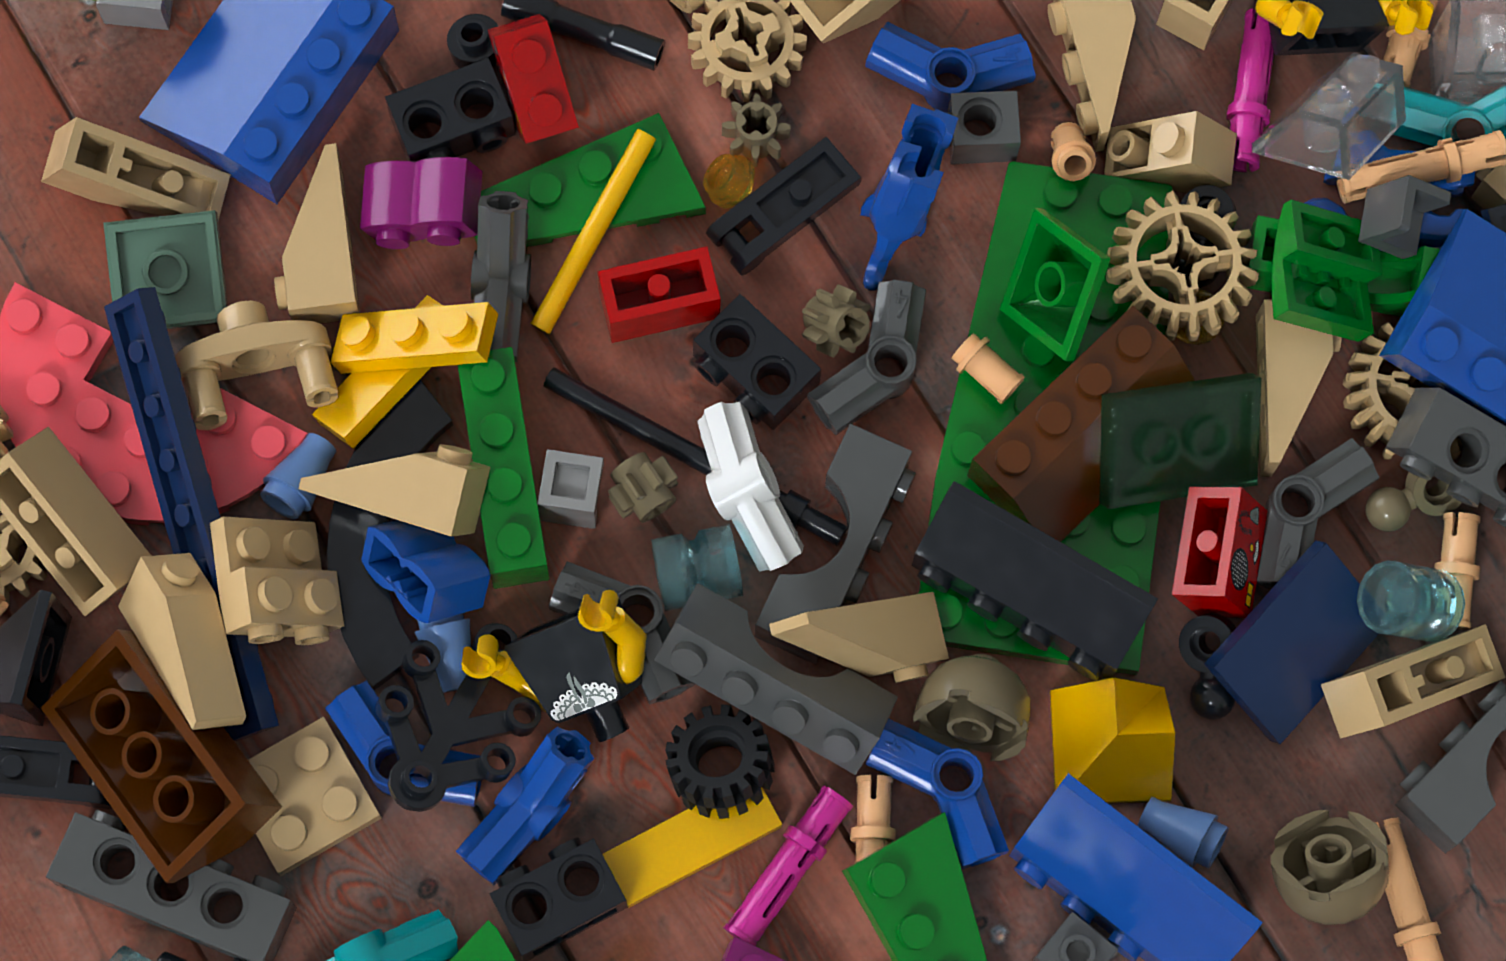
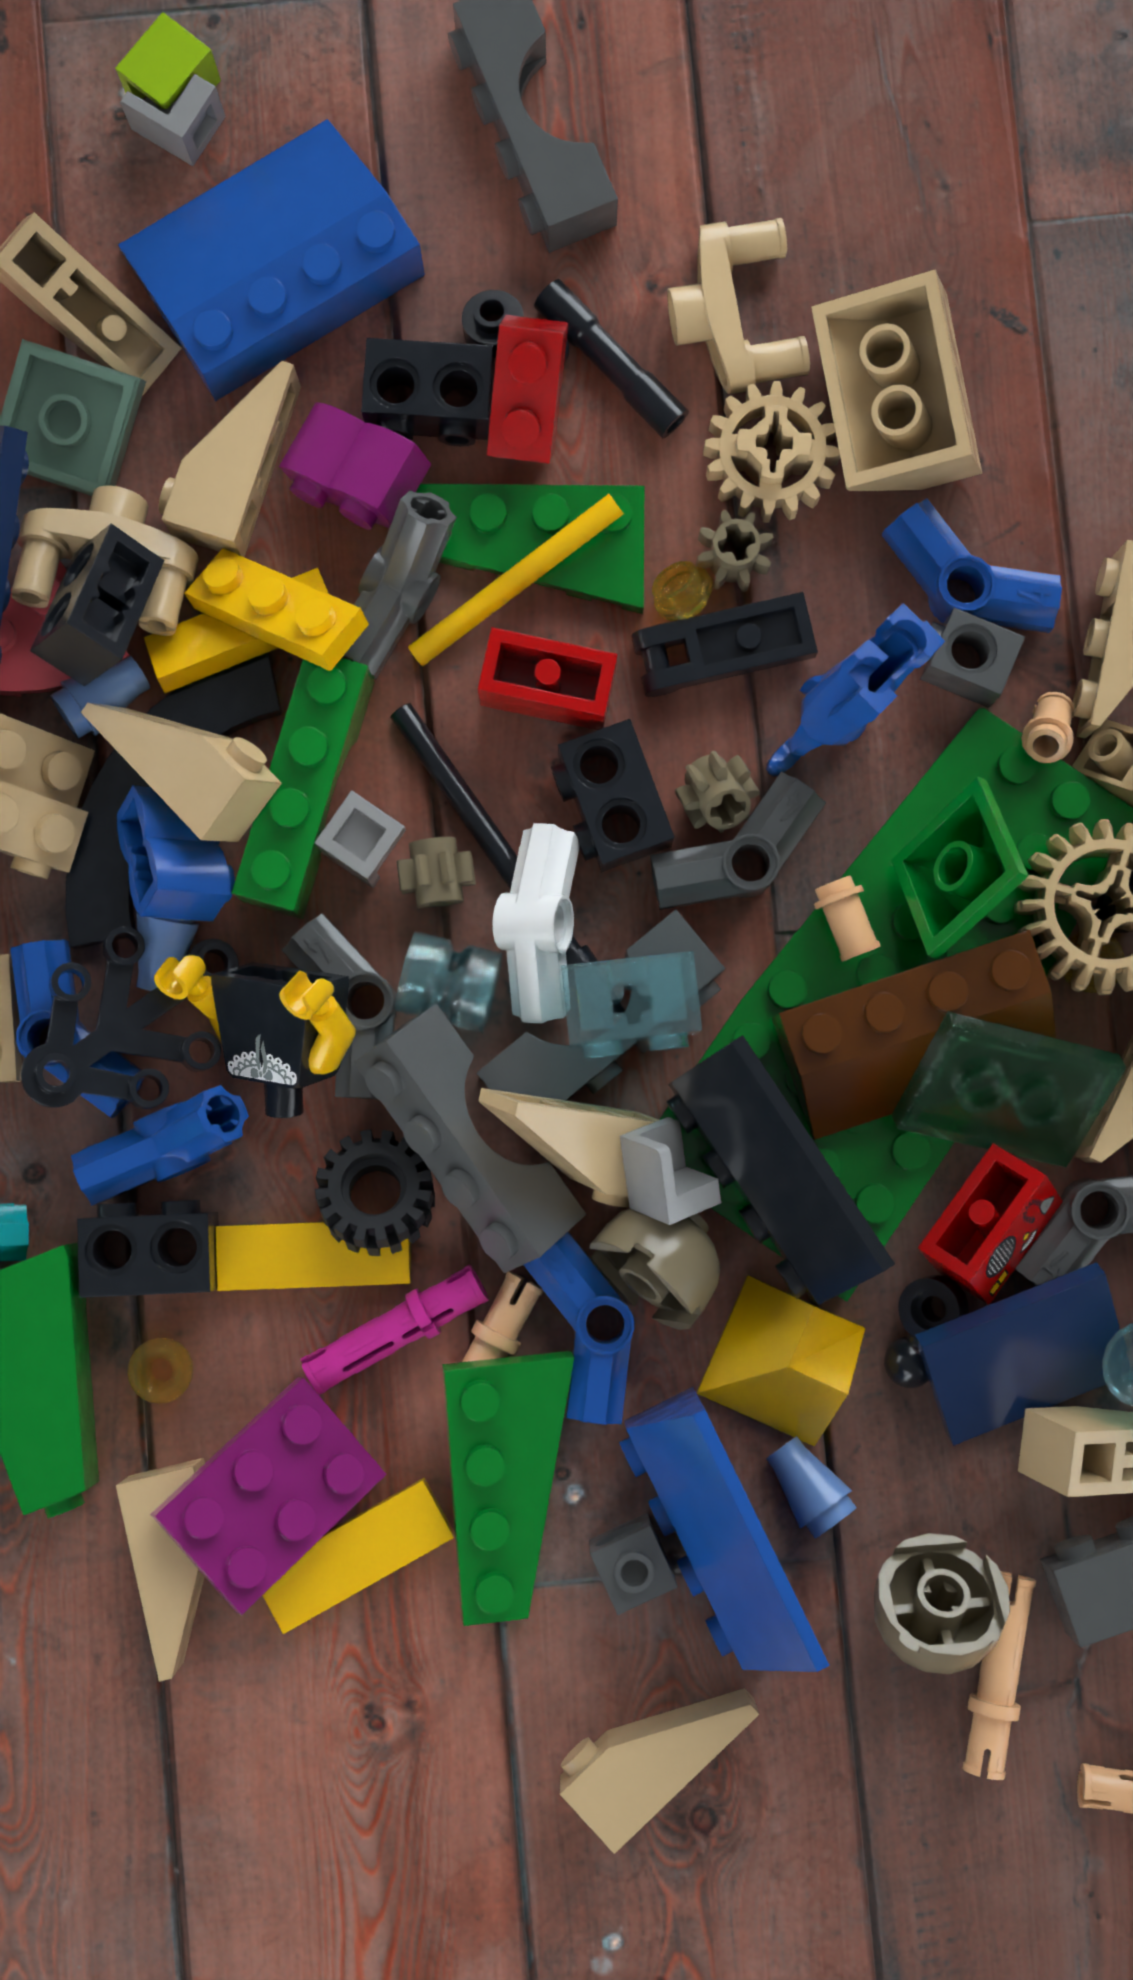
camera: 30 degrees right, 10 degrees up
none -> black brick [30,523,165,686]
none -> clear light blue brick [561,951,702,1058]
none -> light grey panel [620,1117,721,1225]

